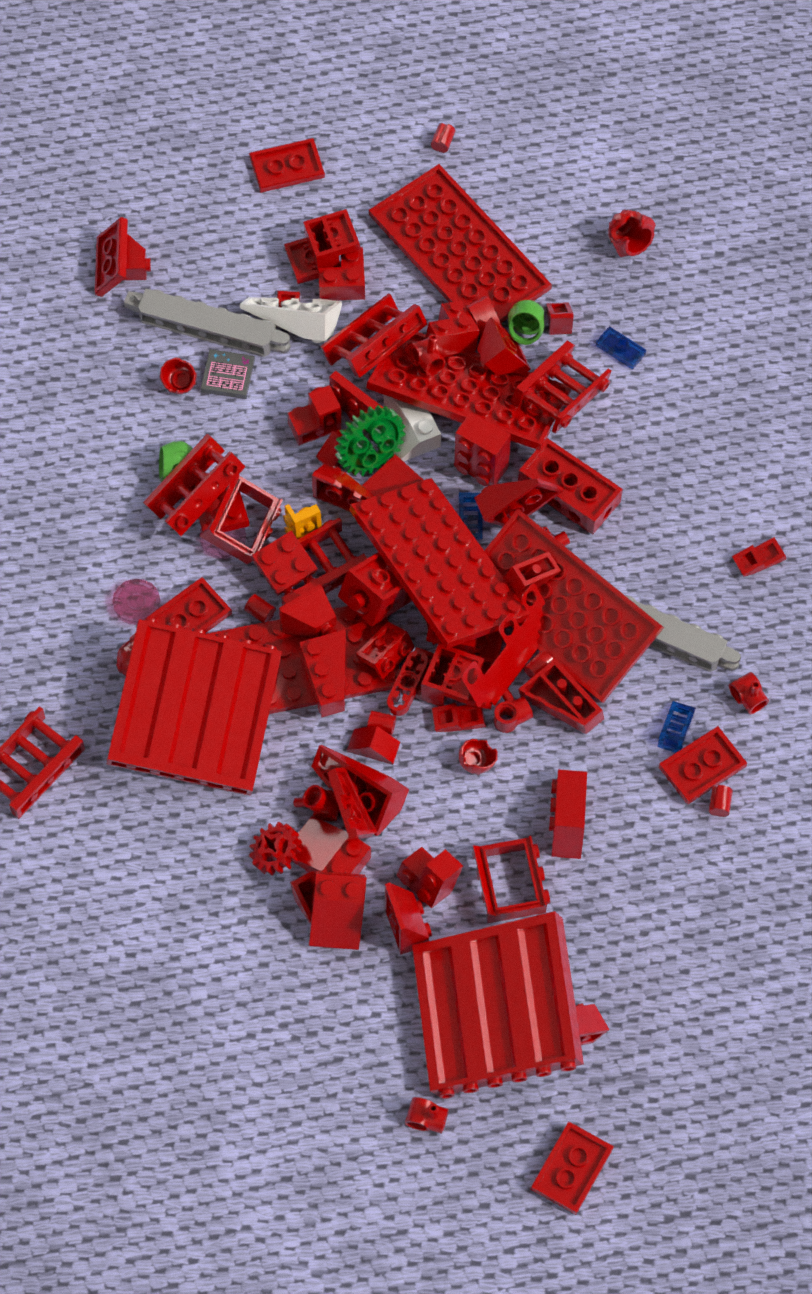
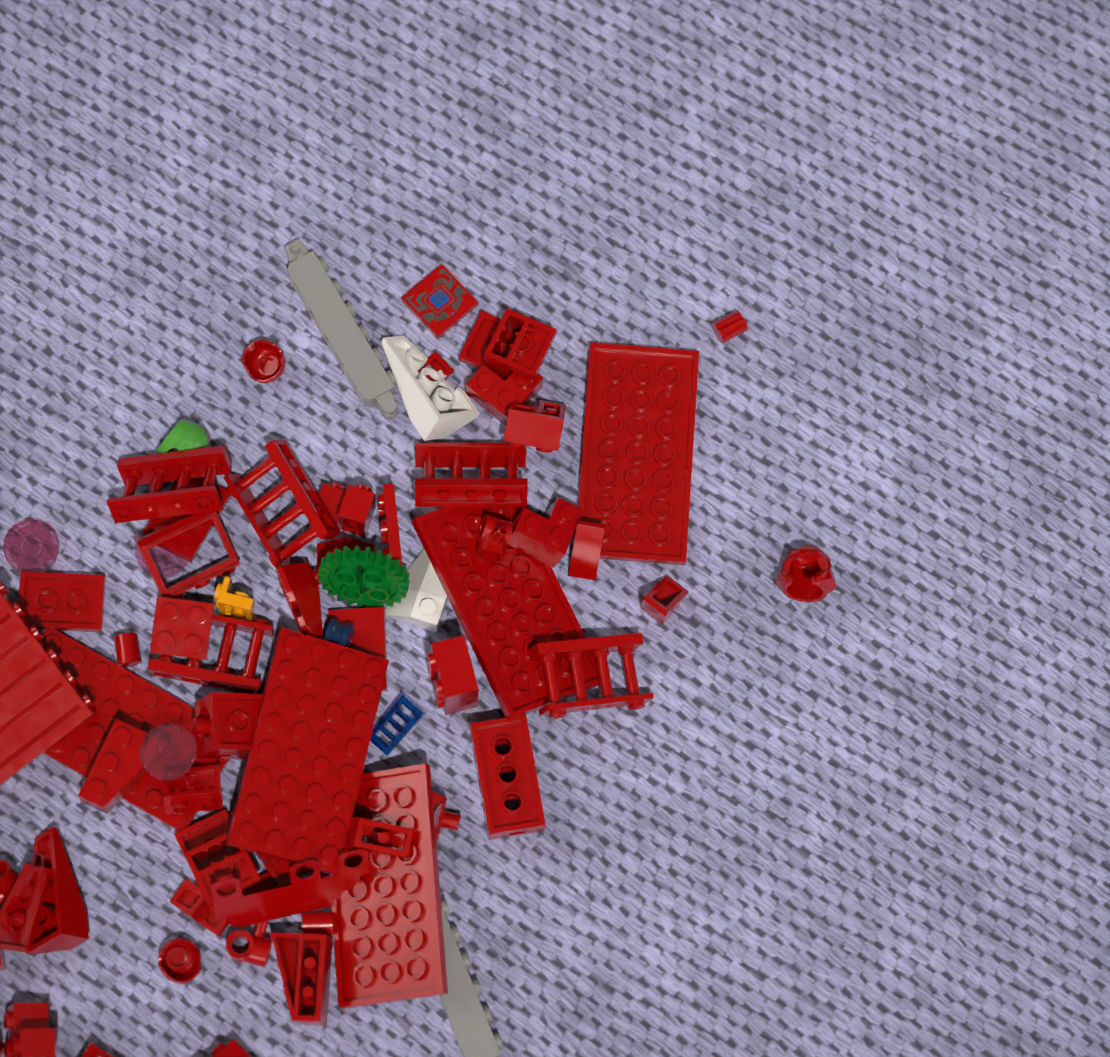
camera: 35 degrees right, 10 degrees up
red tile [95,217,128,297] -> none
red slope [124,234,151,280] -> none
dark grey tile [201,349,255,399] -> none
red tile [249,138,325,193] -> none
red slope [279,584,336,638] -> none
red slope [347,726,400,765] -> none
red piece [367,710,397,736] -> none
red beam [387,650,429,716] -> none
red slope [474,479,564,527] -> none
red slope [477,317,531,375] -> none
bright green helmet [508,300,544,345] -> none
clear blue plate [596,326,647,370] -> none
red slope [732,537,787,577] -> none
none -> clear pink tile [140,723,197,780]
none -> red fence [223,440,341,568]
none -> dark blue wheel [324,619,355,648]
none -> red tile [401,264,479,340]
none -> red brick [503,400,566,453]

